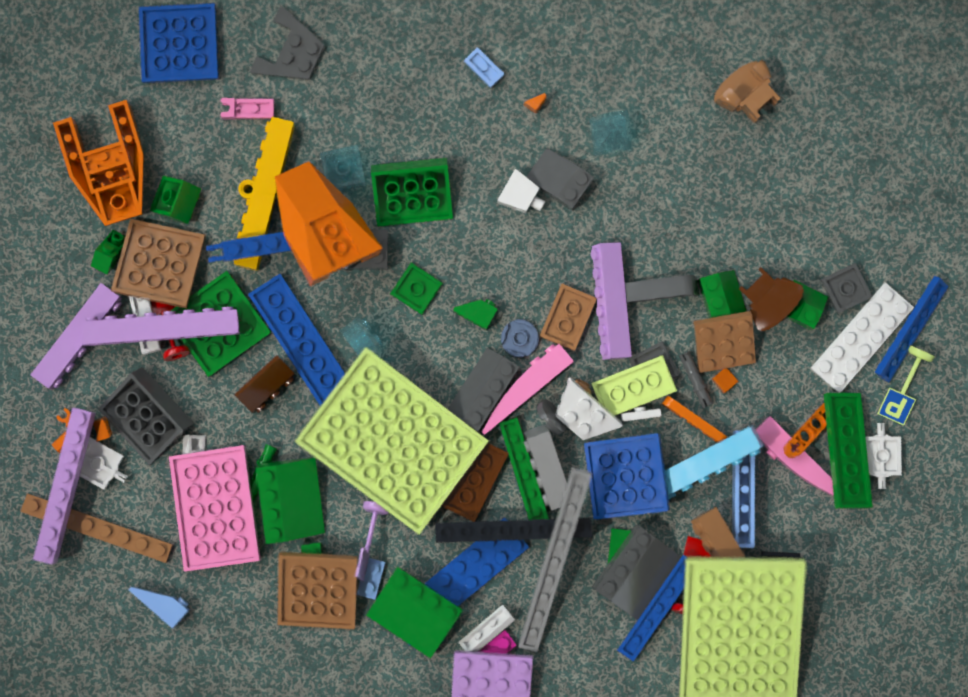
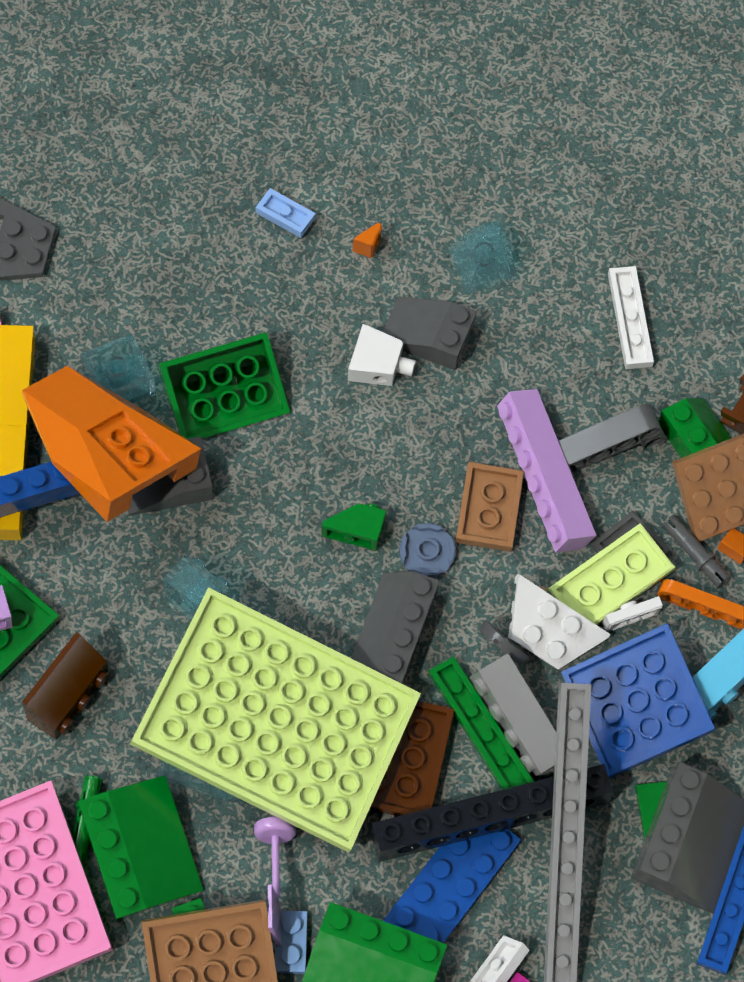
camera: 15 degrees left, 20 degrees down
blue plate [248,274,345,406] -> none
green tile [390,262,443,315] -> none
bright pink slope [482,344,574,435] -> none
medium nougat piece [714,59,781,123] -> none
none -> white plate [608,266,654,369]

